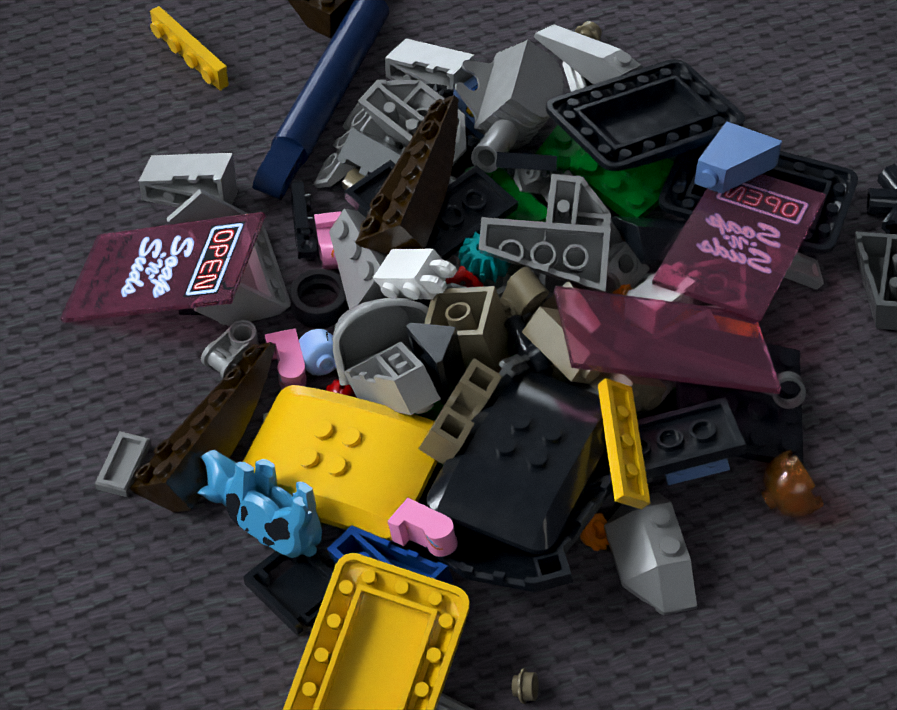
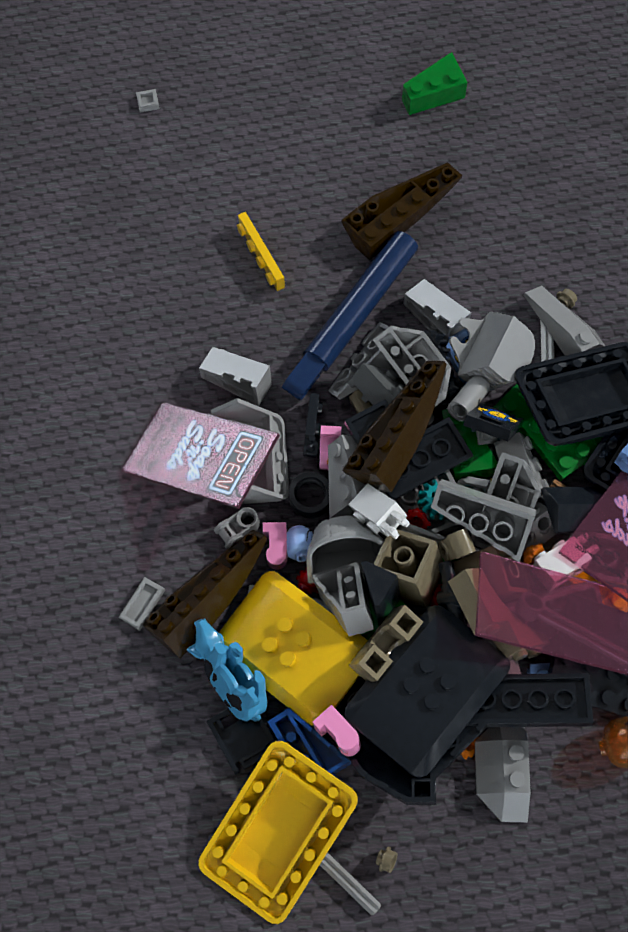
camera: 15 degrees right, 15 degrees up
dark grey axle [499,354,530,378] -> none
yellow plate [598,378,650,510] -> none

